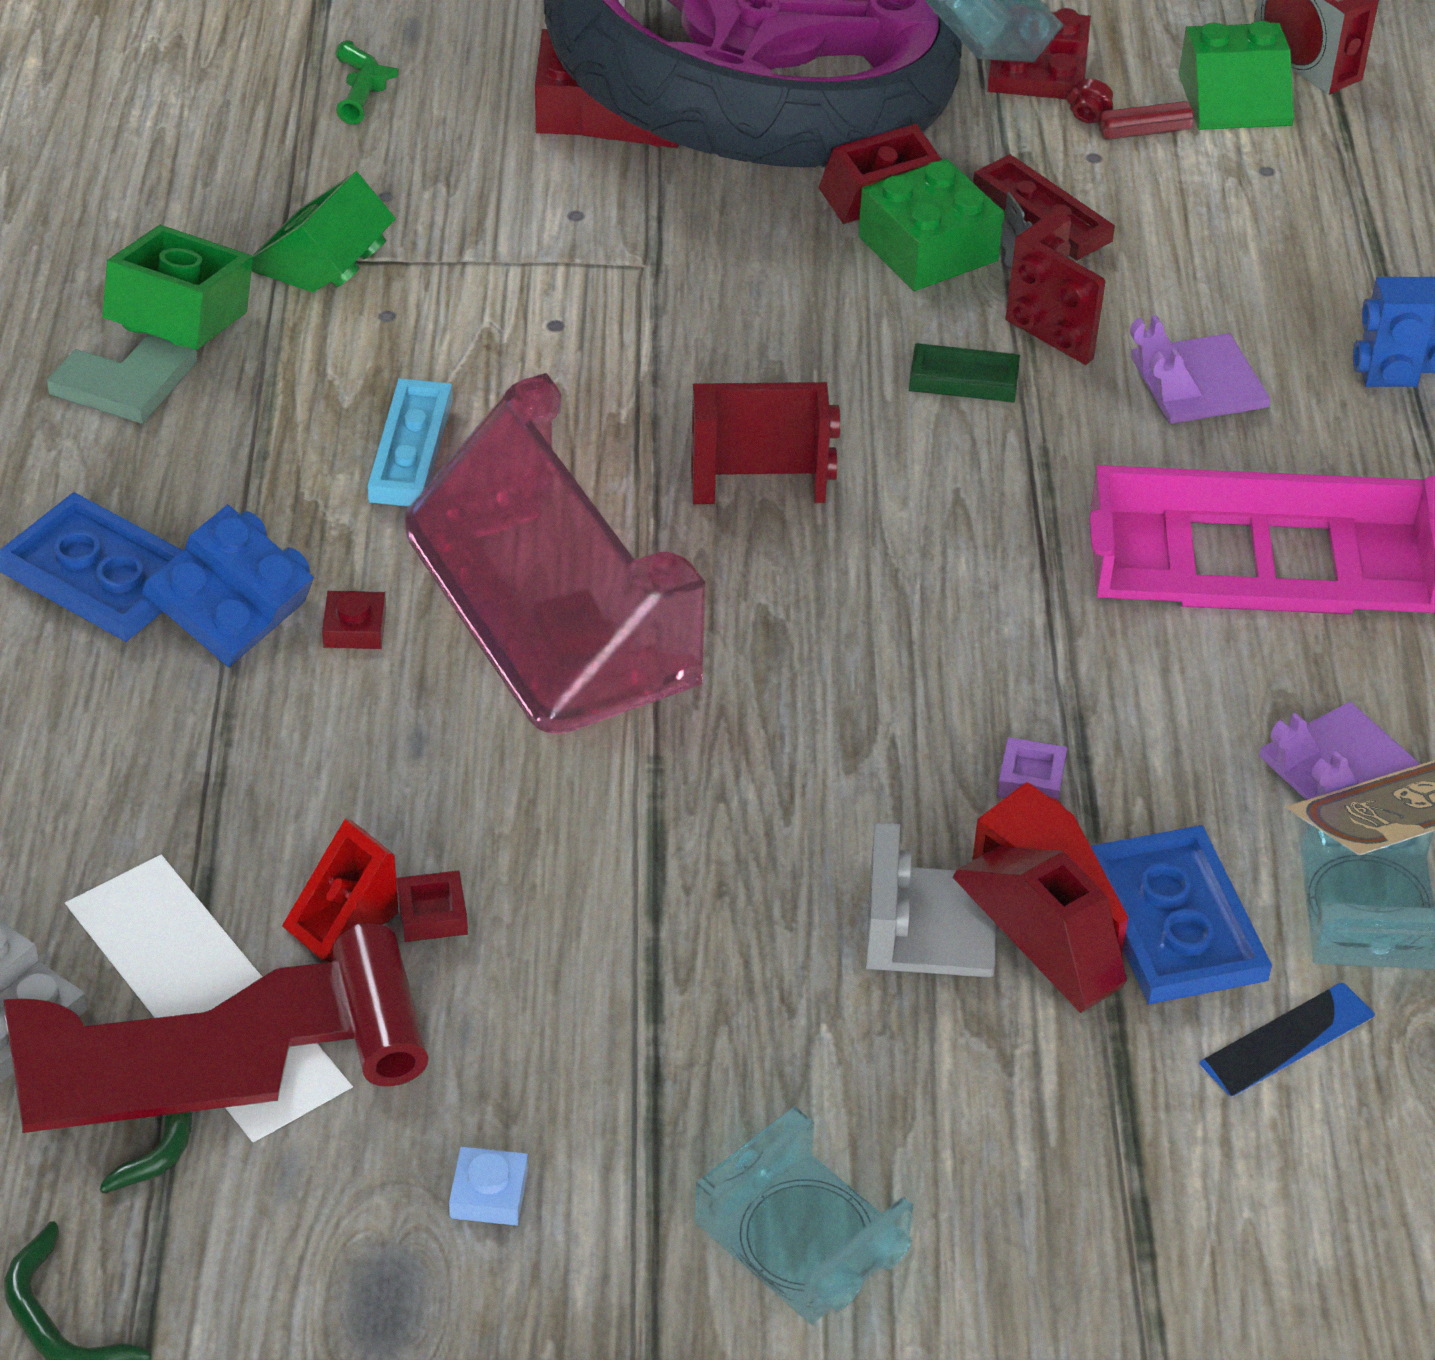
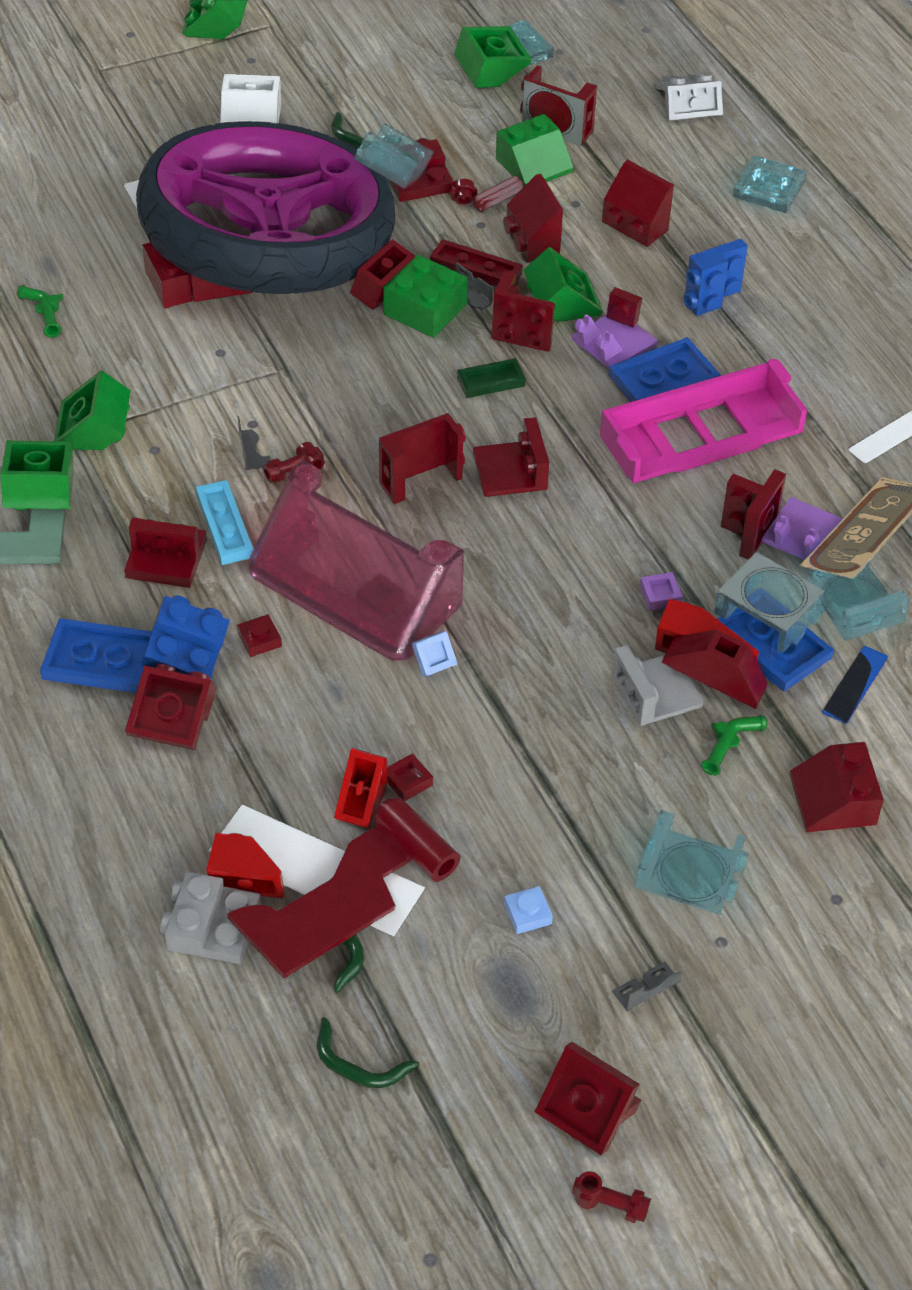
camera: 25 degrees left, 5 degrees up
none -> dark red bracket [124,517,207,588]
none -> dark red plate [125,664,217,750]
none -> red slope [206,833,285,898]
none -> dark grey piece [237,416,270,470]
none -> dark red bar [263,442,325,483]
none -> light blue plate [411,631,457,676]
none -> dark red bracket [473,417,549,497]
none -> dark red slope [503,173,563,263]
none -> green slope [523,247,603,322]
none -> dark red slope [602,159,674,247]
none -> dark red plate [606,287,642,328]
none -> blue plate [608,337,721,402]
none -> green piece [701,715,768,776]
none -> clear light blue panel [714,552,825,653]
none -> dark red bracket [720,469,786,560]
none -> dark red slope [789,742,884,833]

